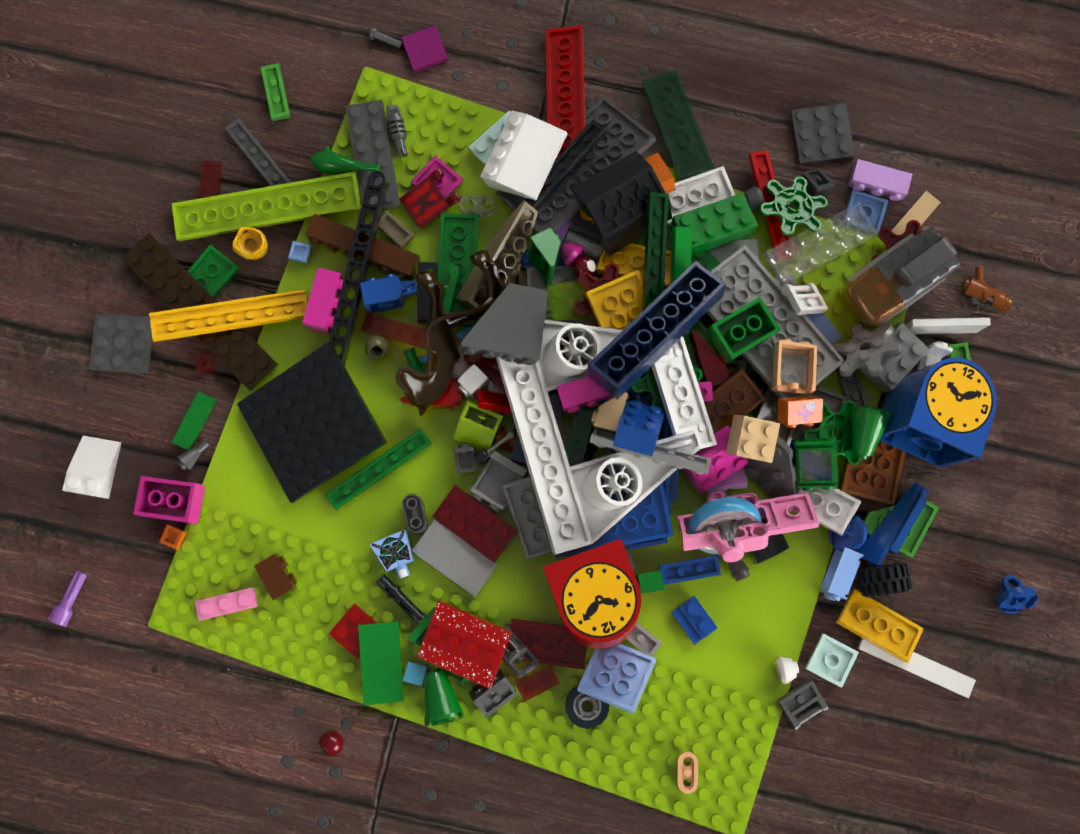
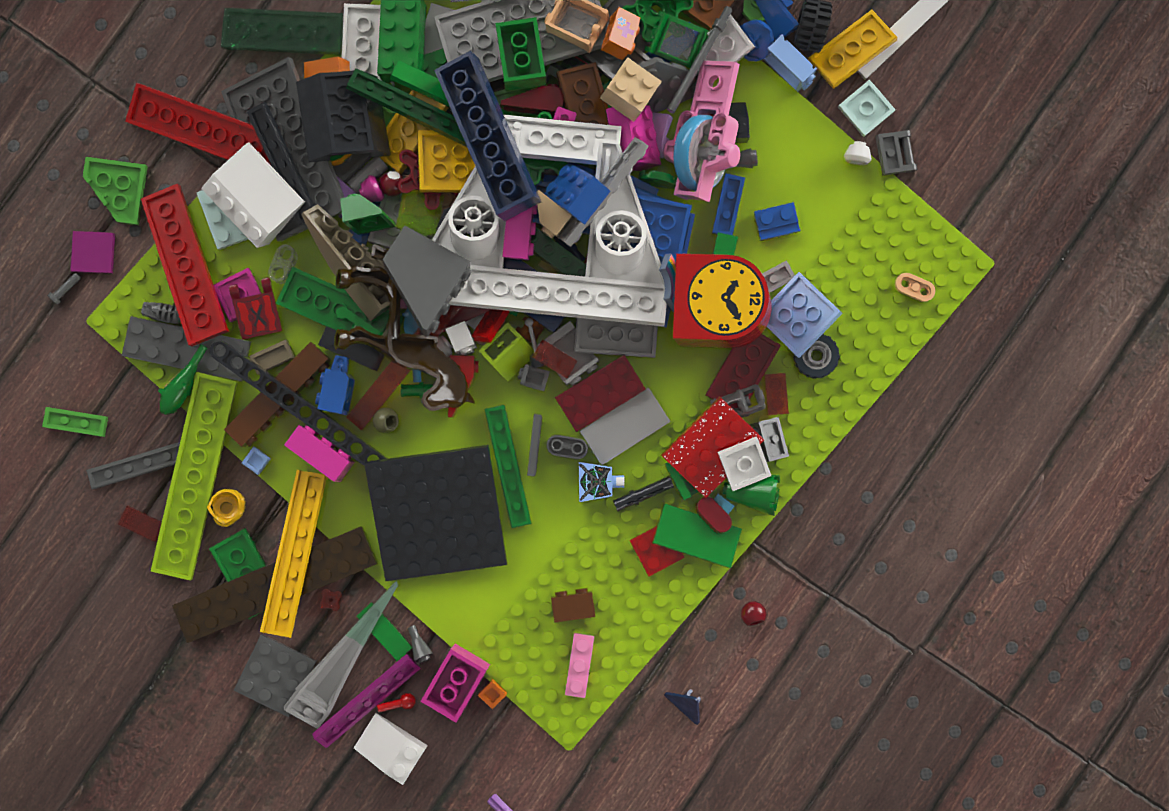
camera: 65 degrees left, 5 degrees up
none -> bright green plate [83,157,148,226]
none -> red plate [141,183,229,347]
none -> light grey plate [284,581,398,729]
none -> magenta plate [312,654,421,748]
none -> red bar [377,693,416,713]
none -> dark grey tile [527,414,542,476]
none -> clear red plate [532,340,577,378]
none -> green tile [638,170,677,189]
none -> sand blue tile [659,253,676,313]
none -> dark blue piece [664,690,701,725]
none -> dark grey bar [667,6,732,113]
none -> dark red tile [696,497,732,533]
none -> white plate [718,437,771,491]

